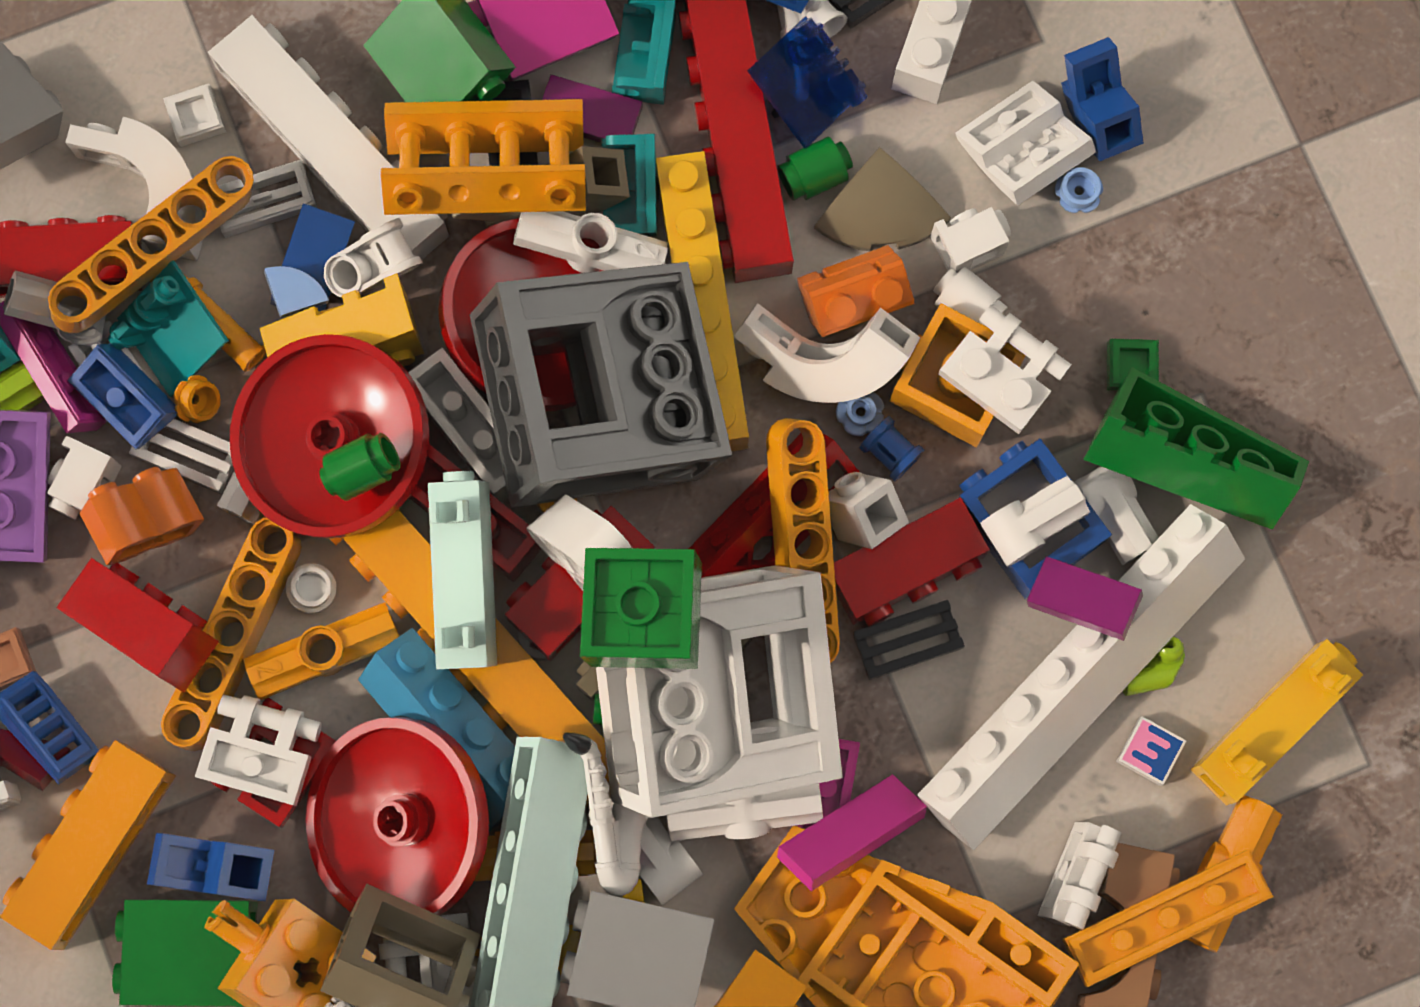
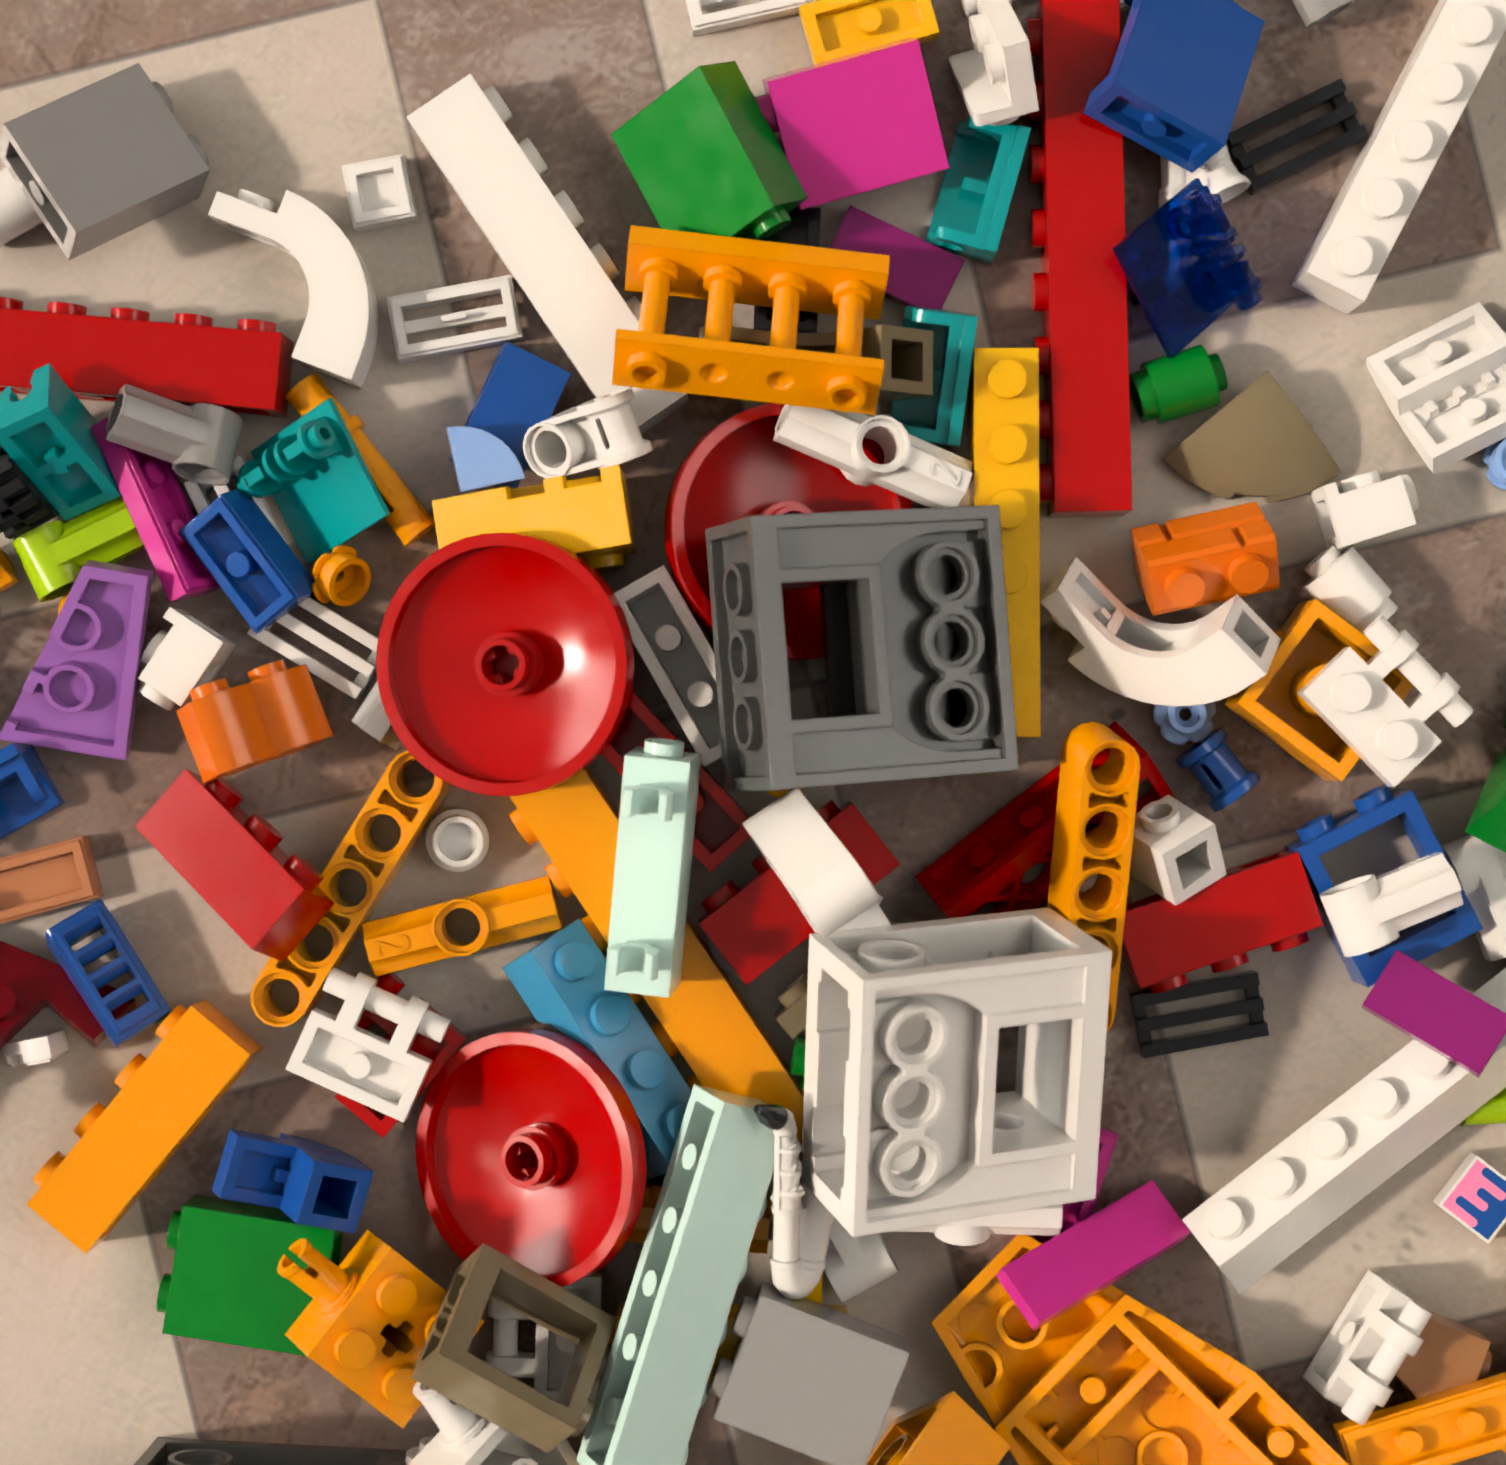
camera: 10 degrees right, 10 degrees up
light orange beam [48,156,254,333] -> none
green brick [319,433,400,501] -> none
green container [580,548,702,669] -> none

